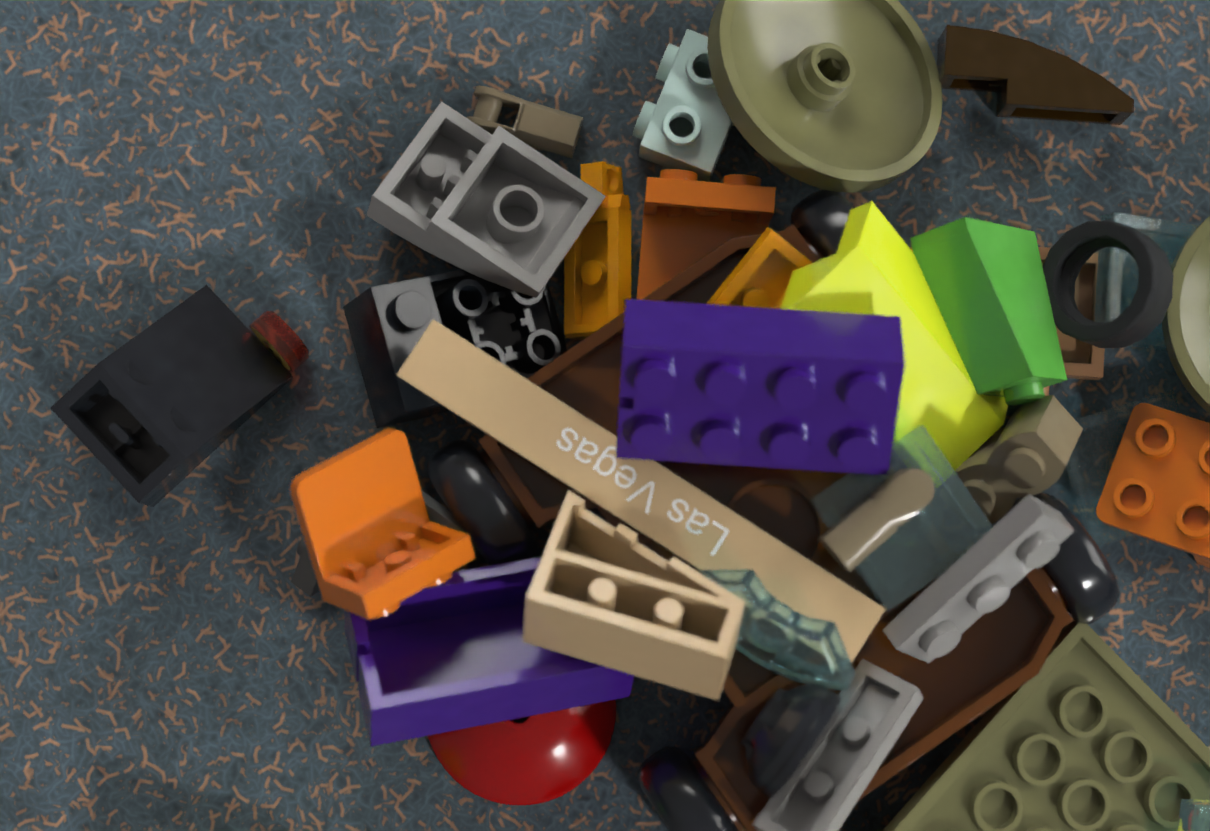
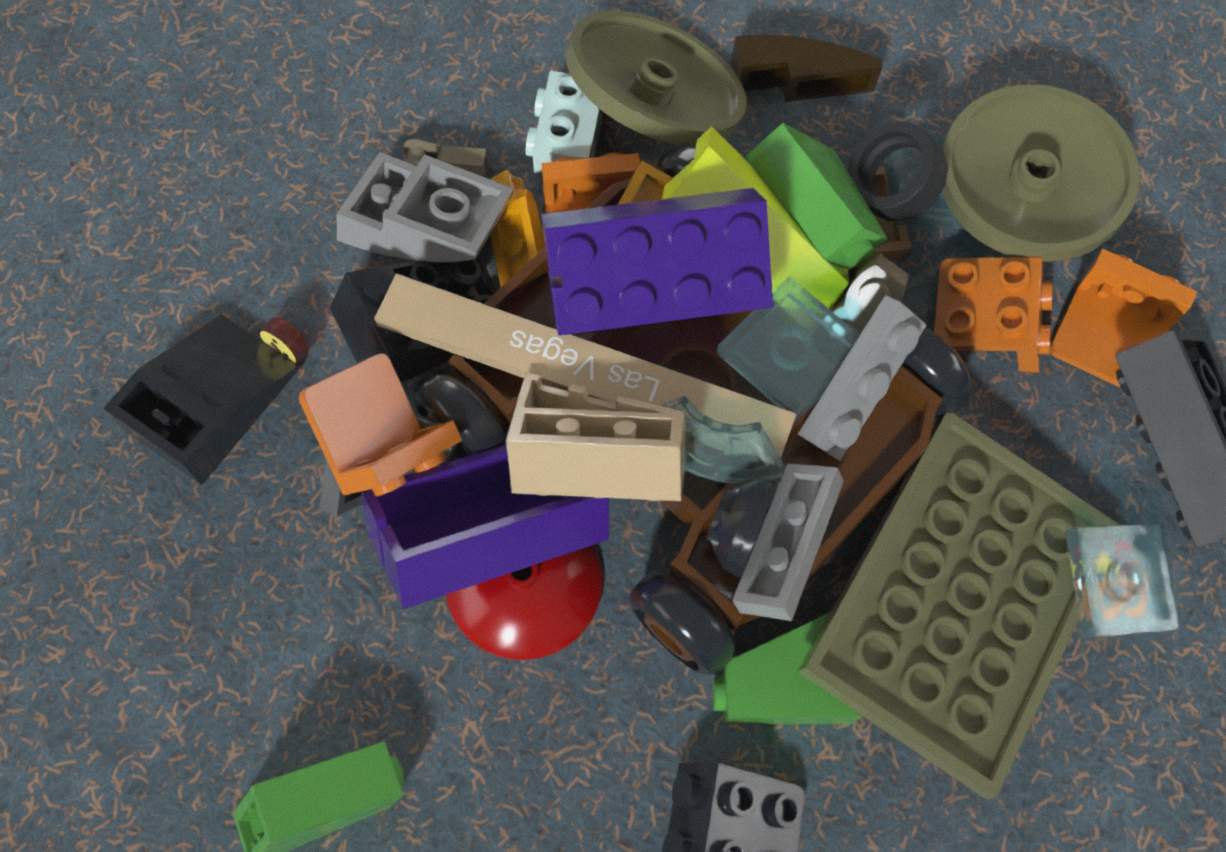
camera: 10 degrees left, 15 degrees down
dark tan bar [818,468,935,572] -> none

